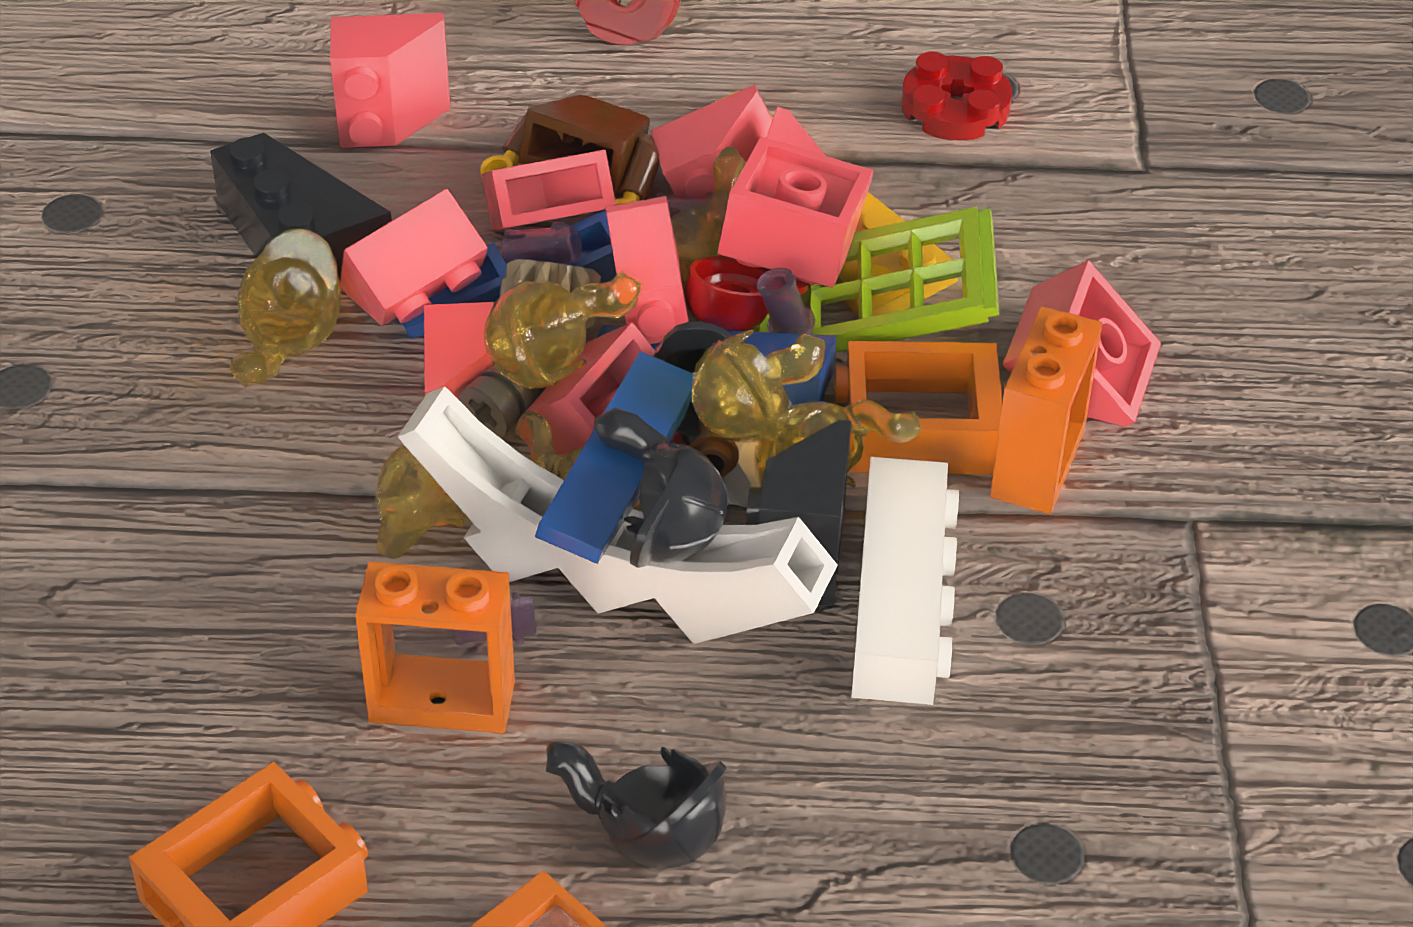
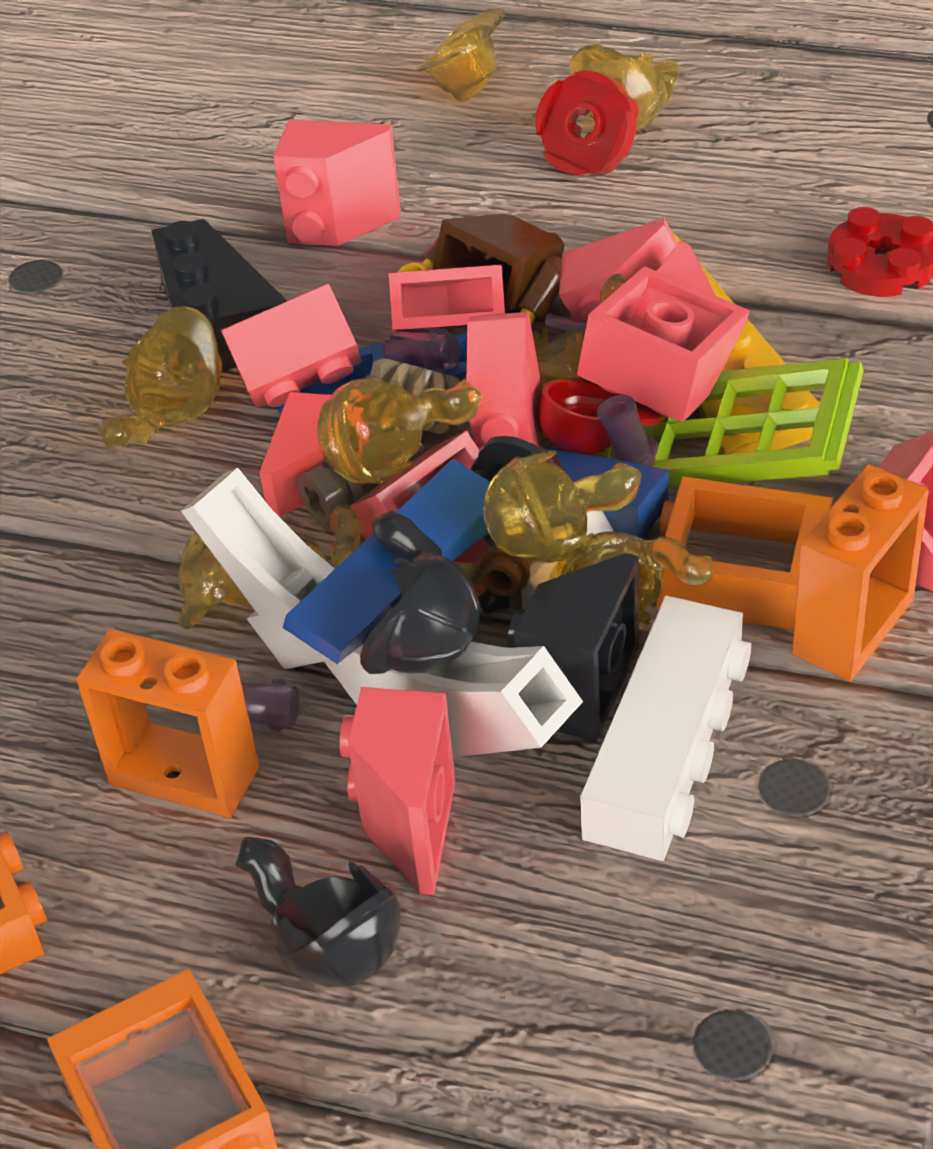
camera: 20 degrees right, 0 degrees up
none -> coral slope [340,687,456,895]

